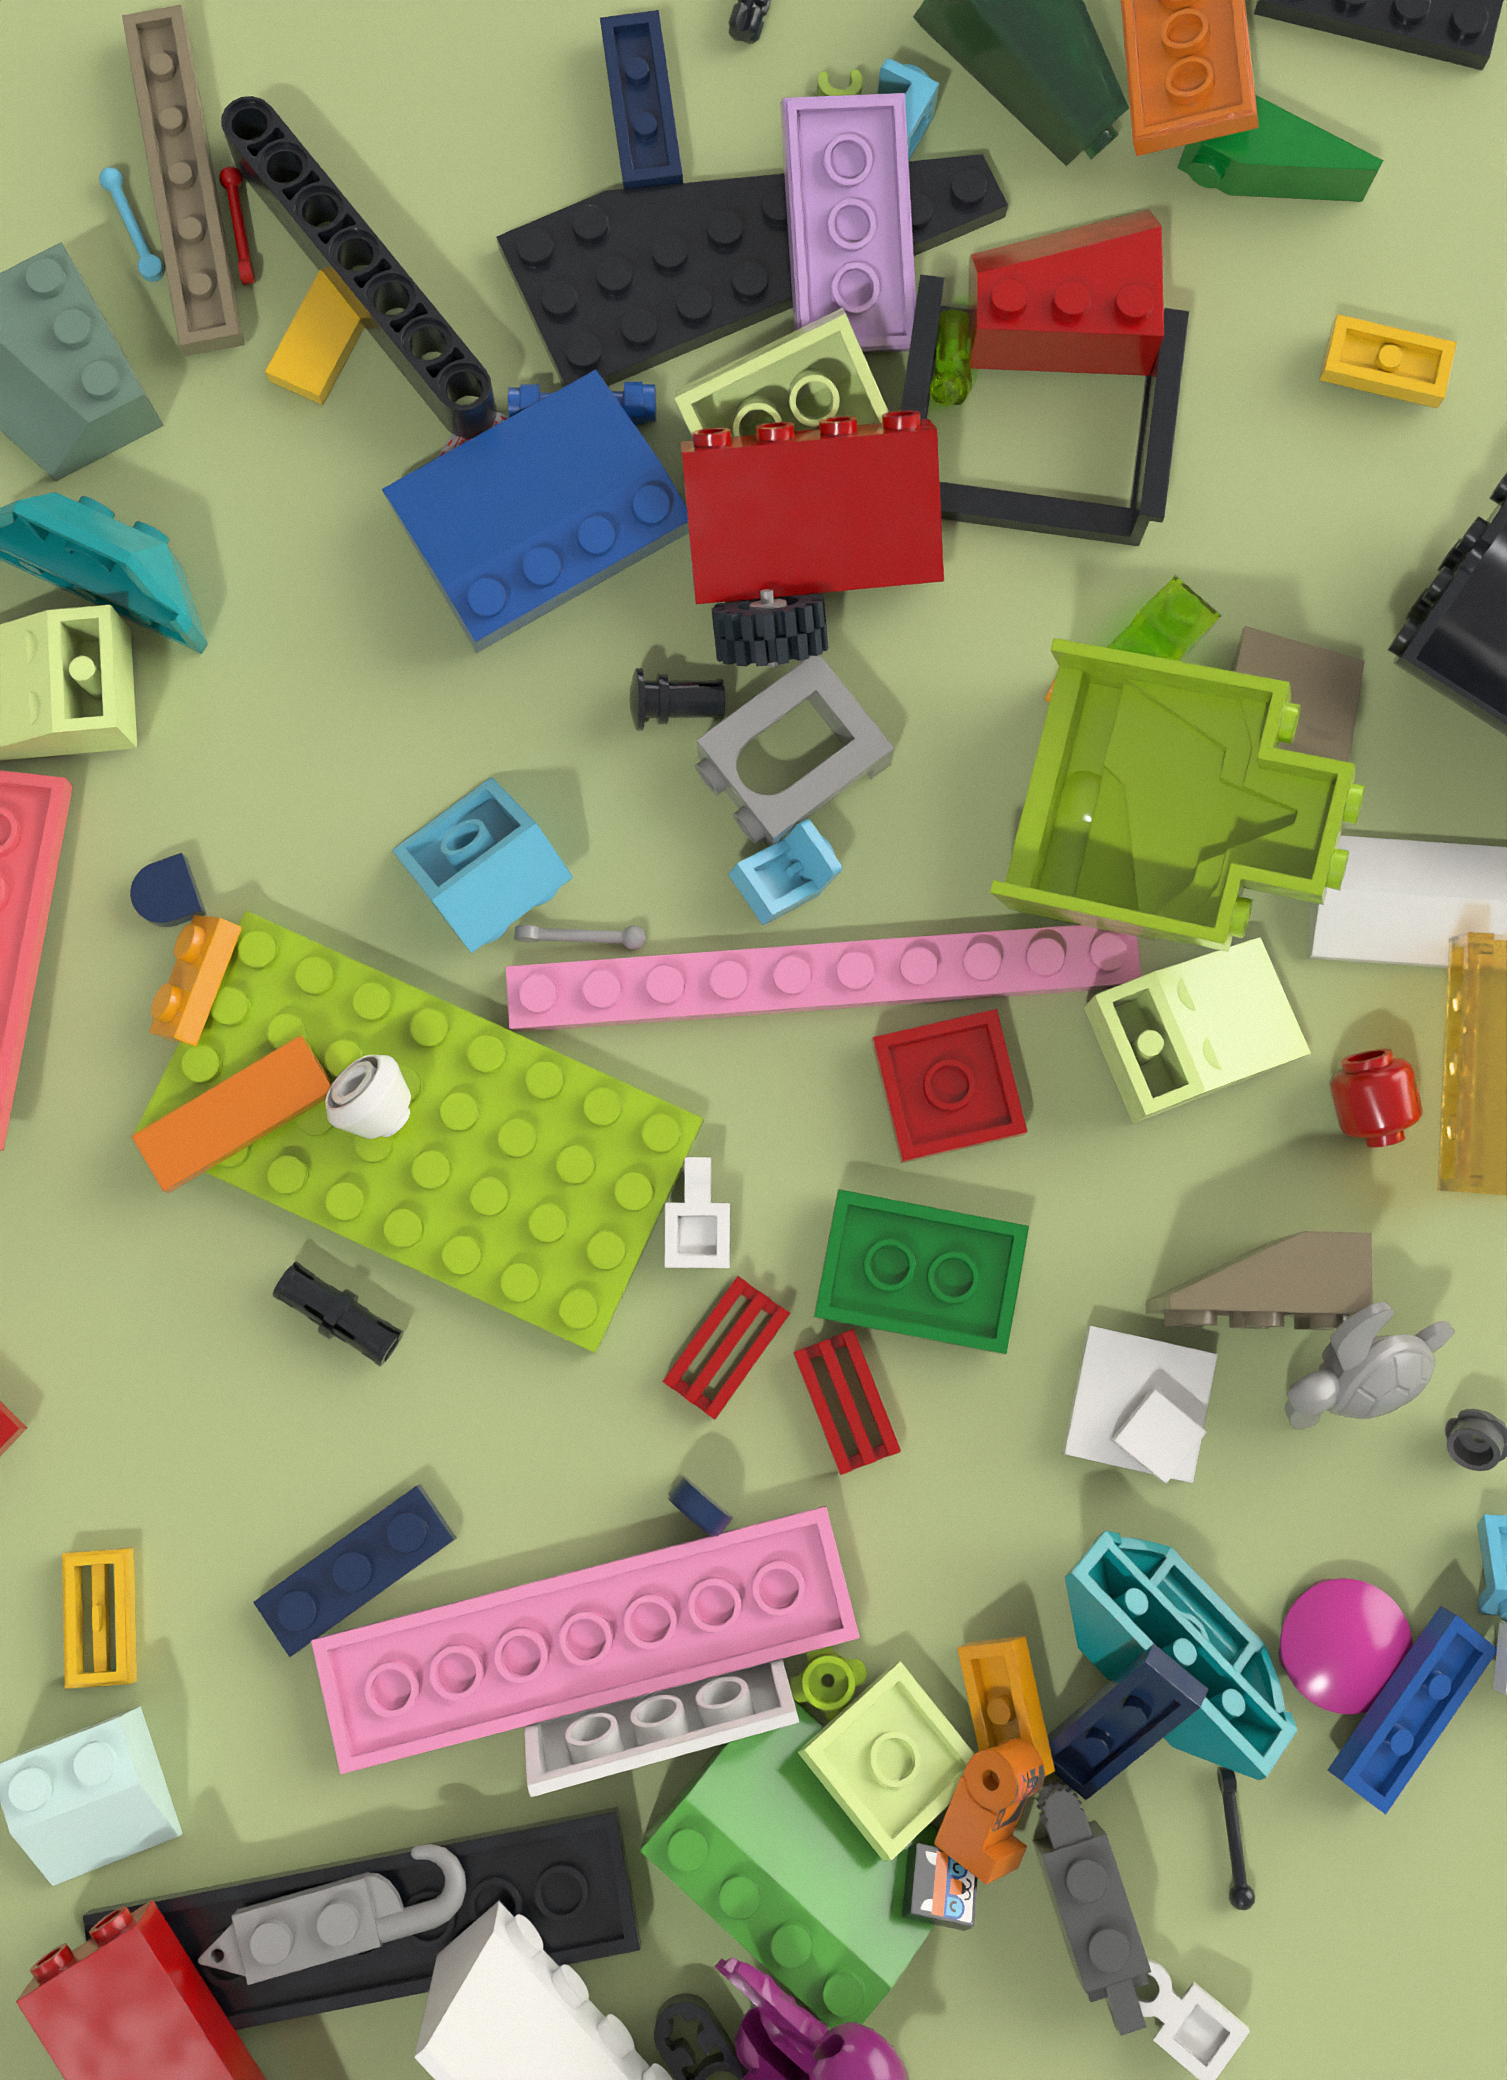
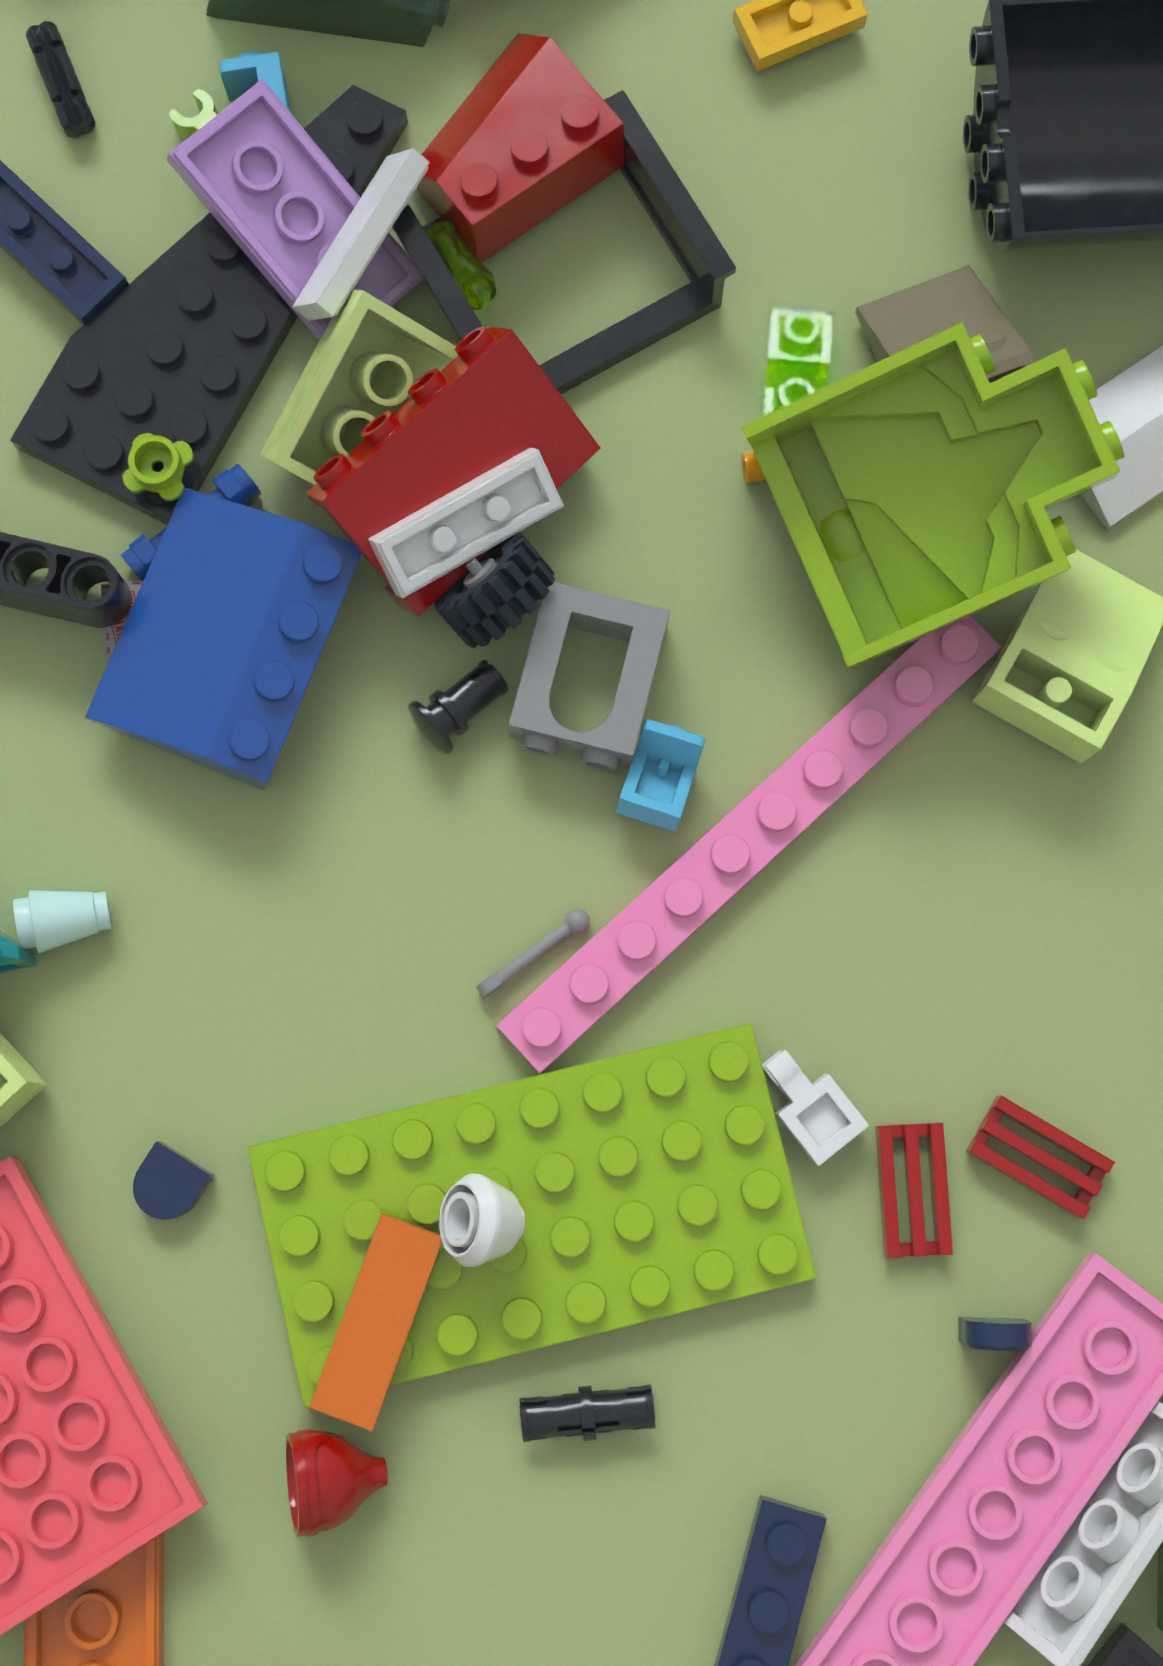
camera: 40 degrees left, 0 degrees up
light orange plate [149,915,242,1046] -> none
medium azure slope [392,777,573,953] -> none
green plate [813,1189,1029,1355] -> none
red plate [872,1009,1028,1164] -> none
none -> light aqua cone [13,890,112,954]
none -> lime plate [123,433,194,501]
none -> red helmet [286,1429,388,1537]
none -> white tile [292,148,430,321]
none -> white tile [368,447,564,599]

